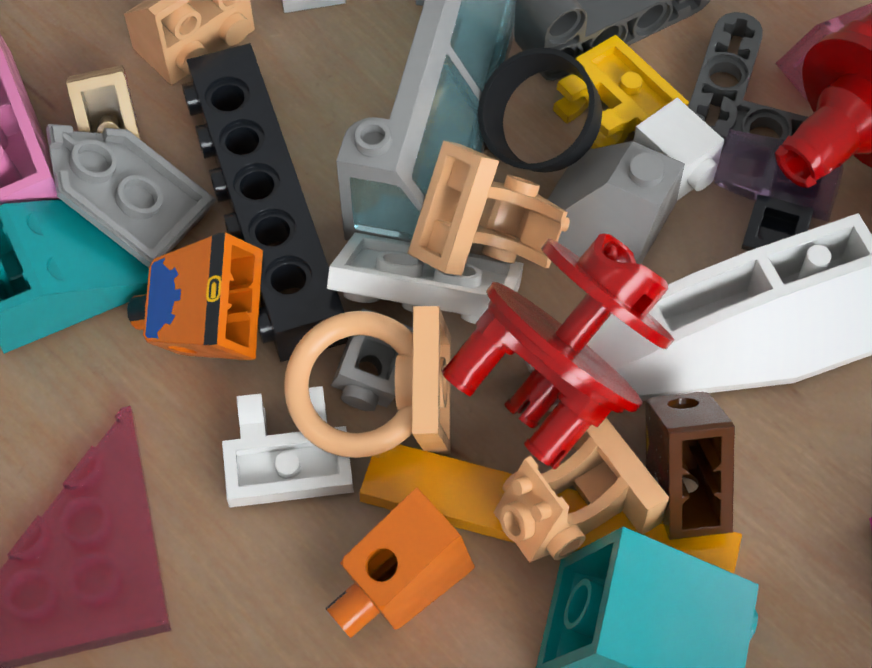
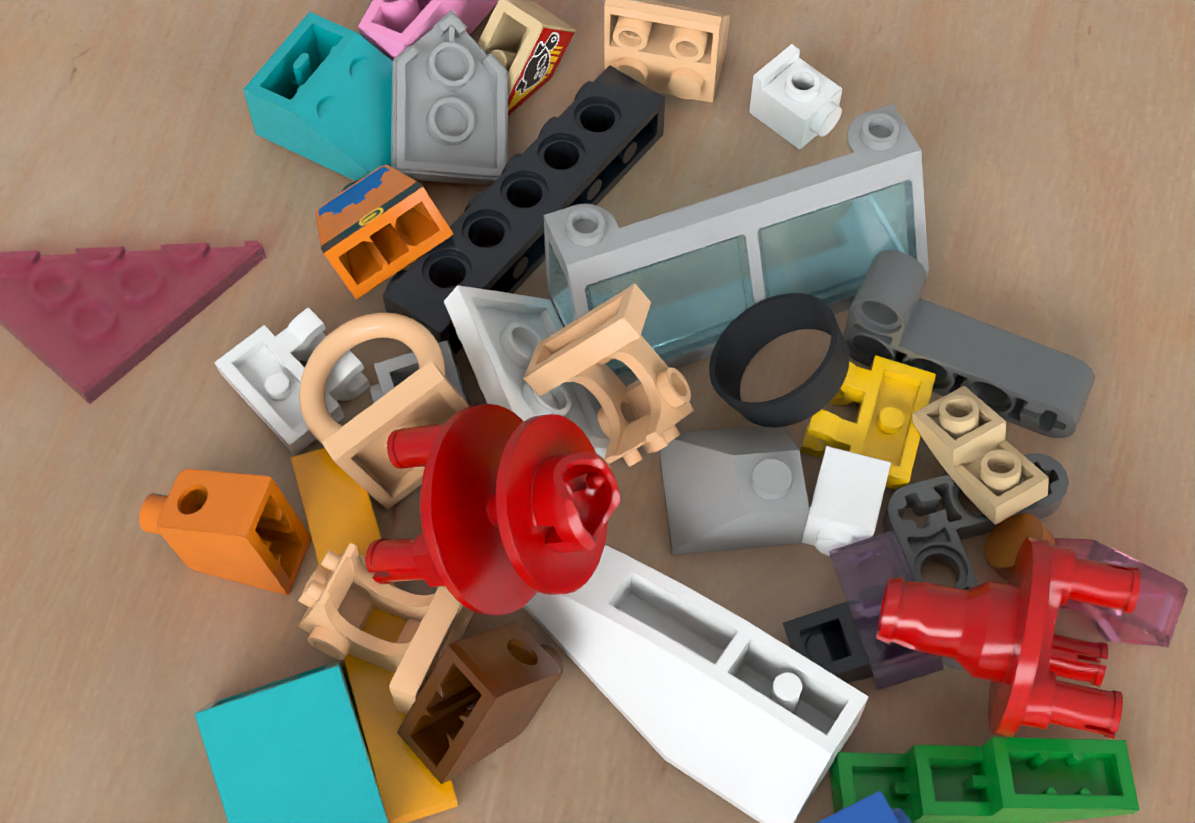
camera: 55 degrees right, 0 degrees up
none -> tan slope [912,386,1049,525]
none -> dark orange tile [984,513,1055,581]

